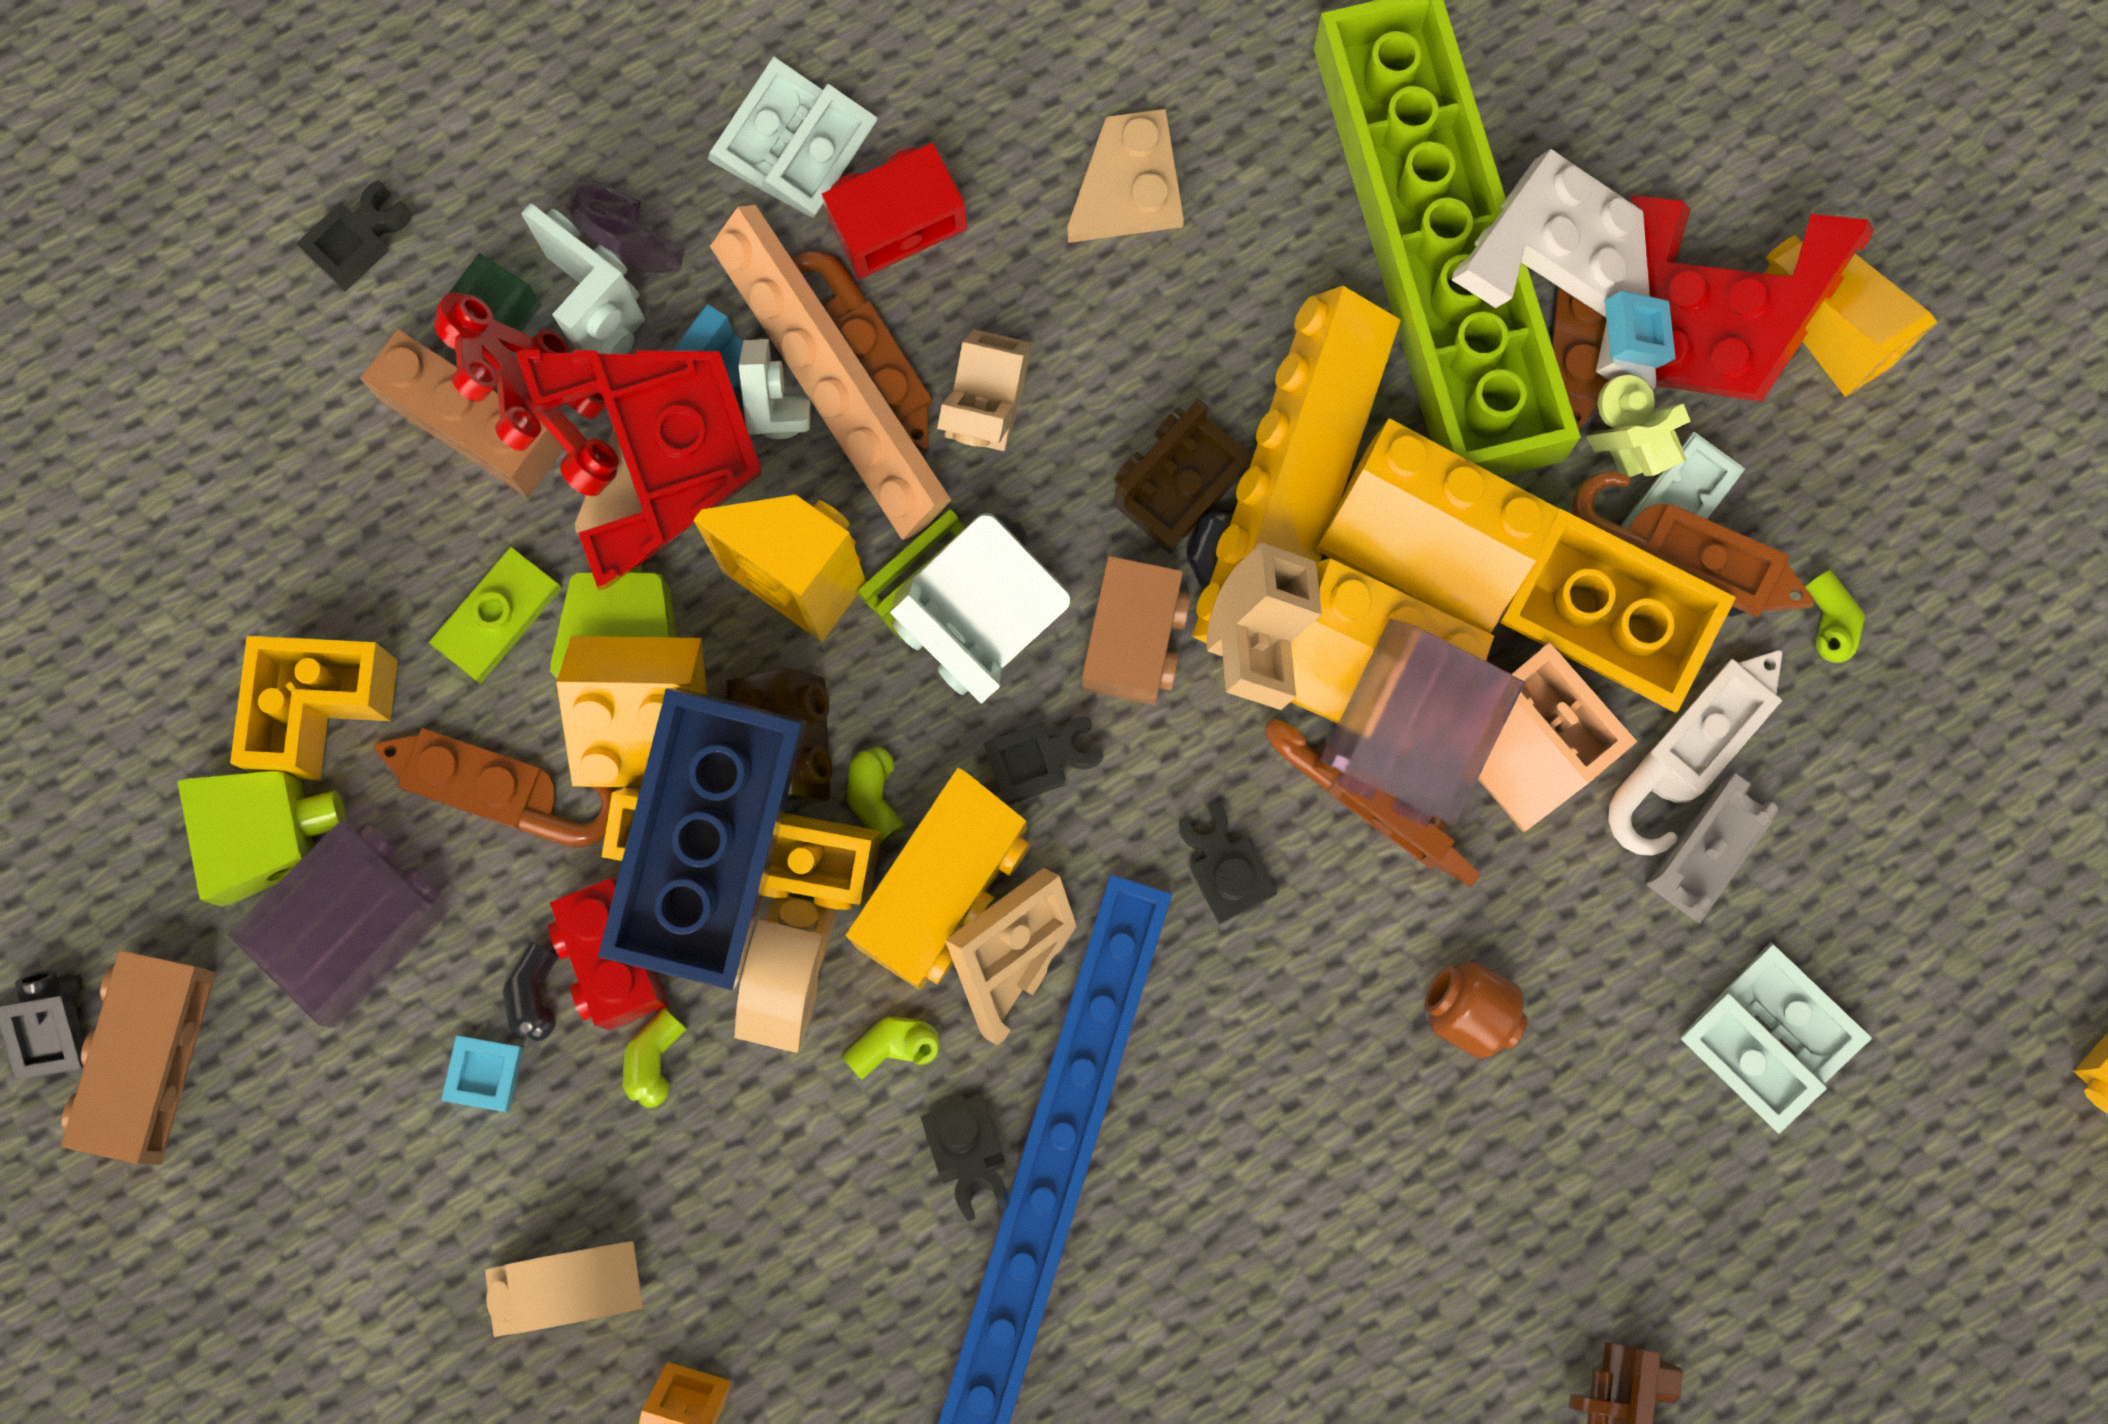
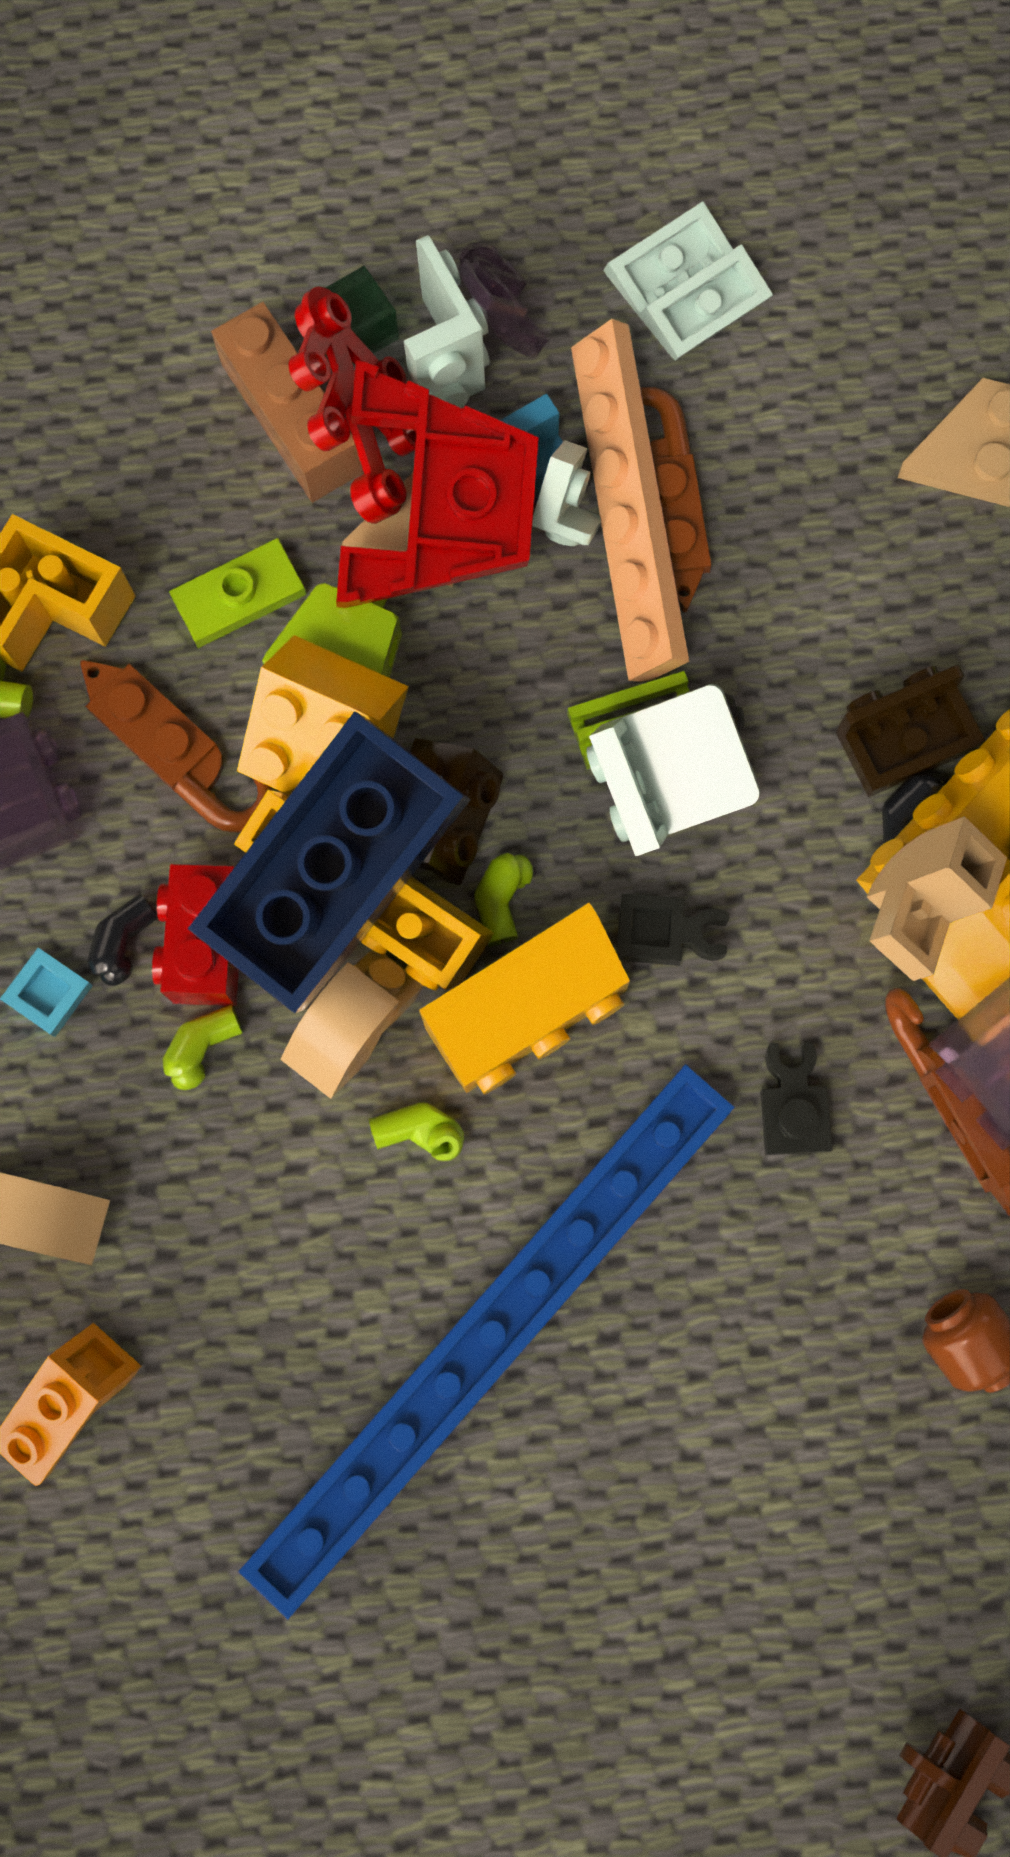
camera: 25 degrees right, 0 degrees up
pearl dark grey plate [296,180,412,292] -> none
yellow slope [693,495,866,642] -> none
red brick [821,142,968,280] -> none
pearl dark grey plate [920,1094,1009,1222] -> none
tan brick [937,329,1033,451] -> none
tan wing [945,868,1077,1045] -> none
medium nougat brick [1082,556,1192,705] -> none

